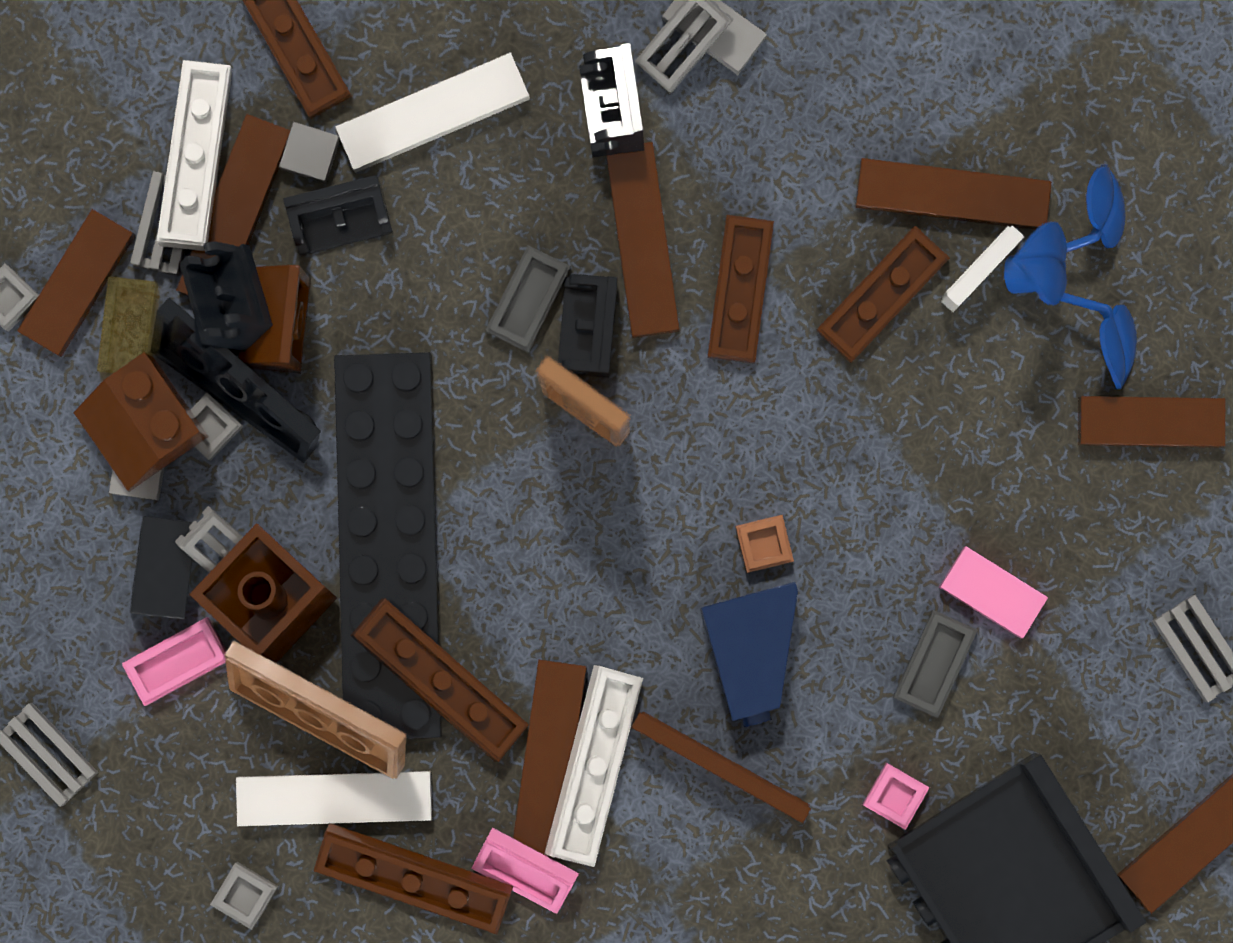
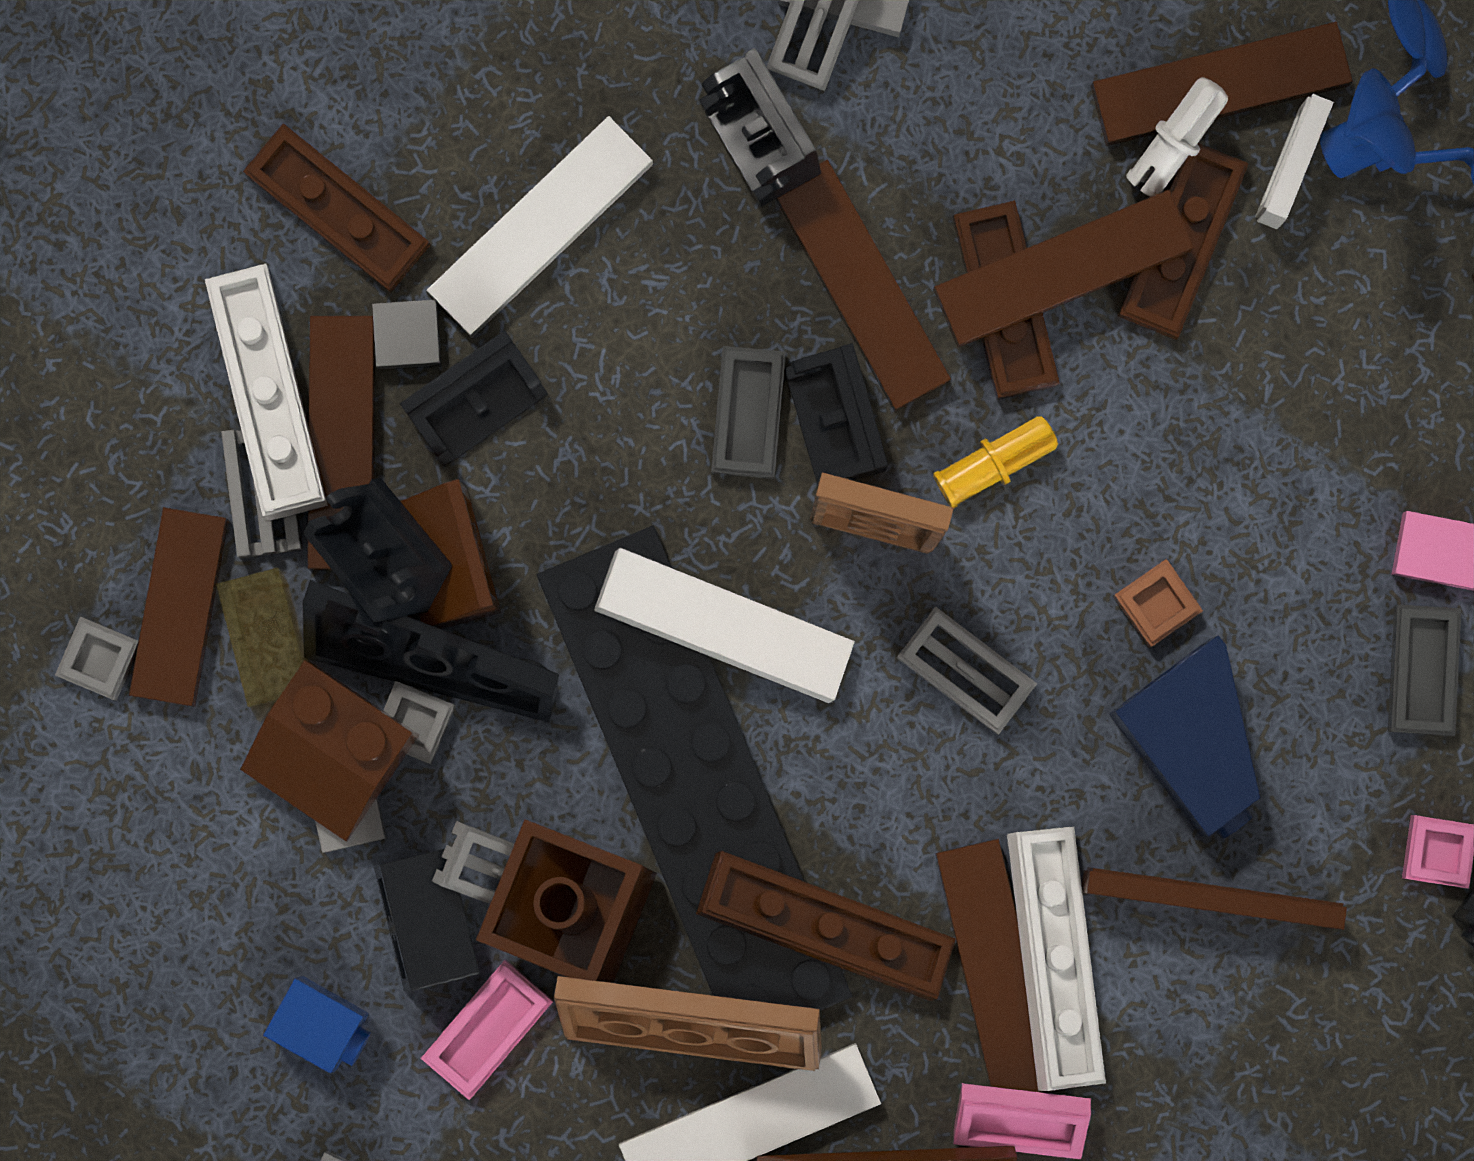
camera: 25 degrees left, 0 degrees up
none -> blue brick [263,976,371,1074]
none -> white tile [594,548,855,703]
none -> light grey tile [897,606,1037,735]
none -> reddish brown tile [933,190,1194,348]
none -> yellow axle [933,416,1058,508]
none -> white axle [1126,77,1228,197]

